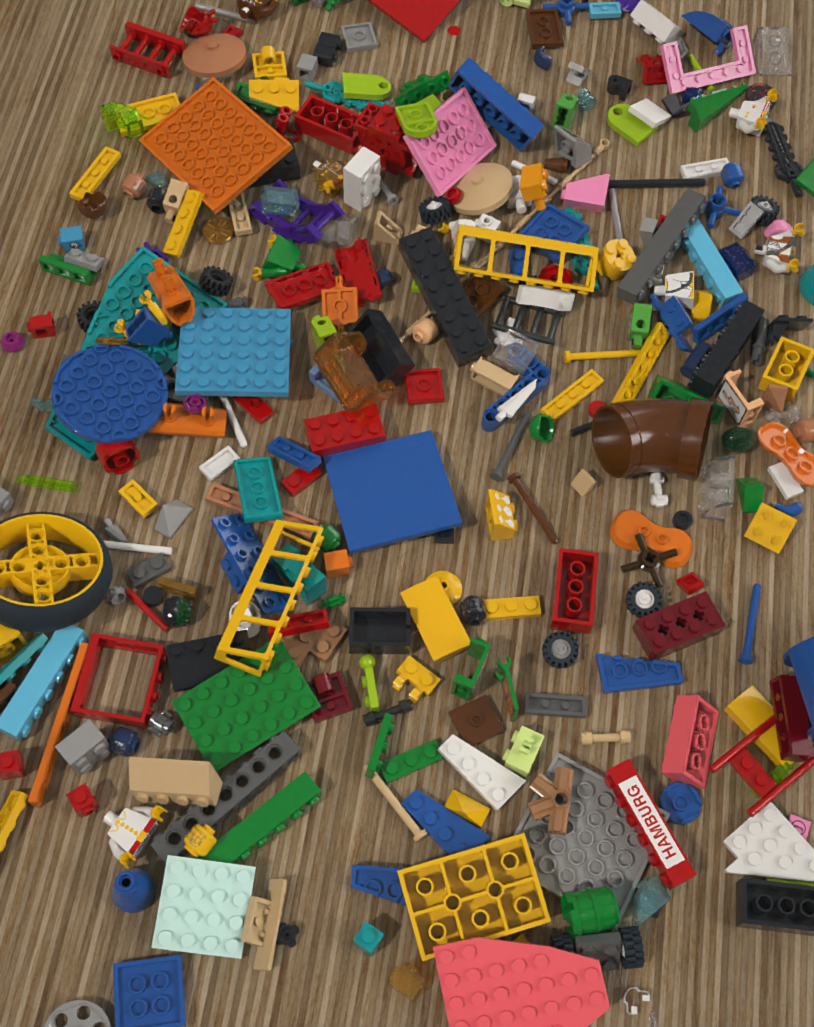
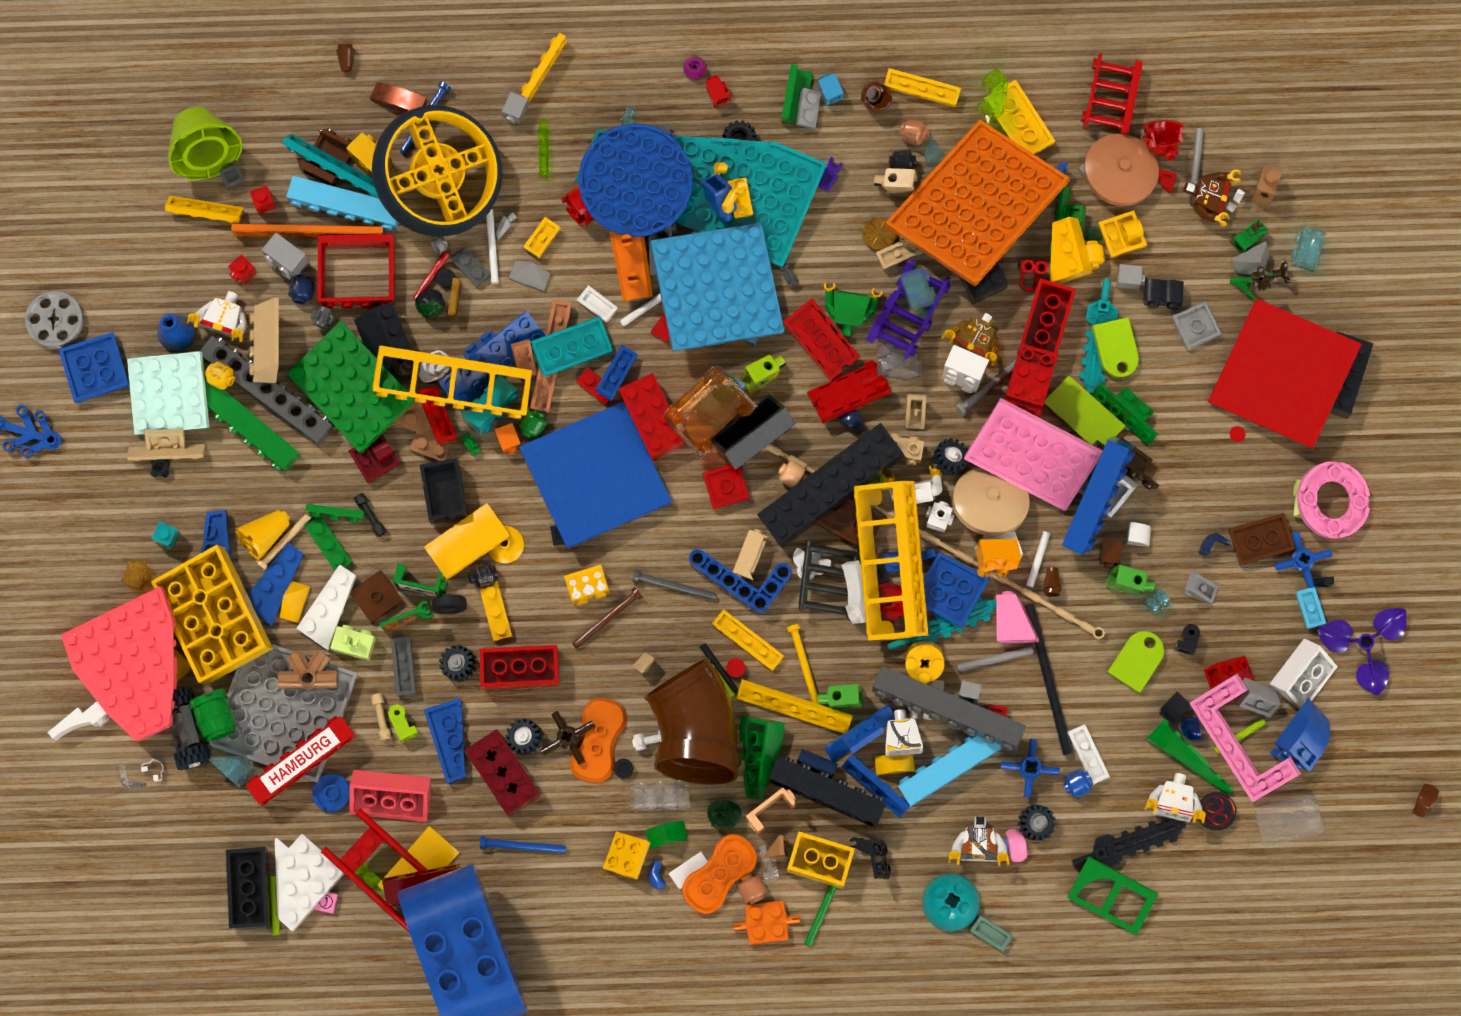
camera: 85 degrees right, 15 degrees up
pearl gold wheel [95,337,129,345] -> none
orange piece [147,258,195,327] -> none
yellow plate [163,189,204,258] -> none
magenta plate [183,394,207,415] -> none
black tyre [199,266,234,297] -> none
orange plate [321,276,359,337] -> none
lime plate [359,654,379,714] -> none
yellow plate [392,655,441,704] -> none
lime tile [395,101,437,138] -> none
red plate [446,187,463,204] -> none
clear tile [491,329,541,374] -> none
white bar [495,379,537,422] -> none
green hair [529,414,554,443] -> none
light grey slope [554,125,592,168] -> none
white tile [628,98,672,128] -> none
red tile [676,572,704,596] -> none
clear blue brick [719,242,756,282] -> none
light grey plate [728,201,764,239] -> none
dark grey pin [750,317,769,366] -> none
none -> yellow cone [235,510,290,560]
none -> lime leg [388,704,419,743]
none -> black tyre [432,595,467,614]
none -> nougat plate [511,339,537,380]
none -> reddish brown brick [1099,539,1122,569]

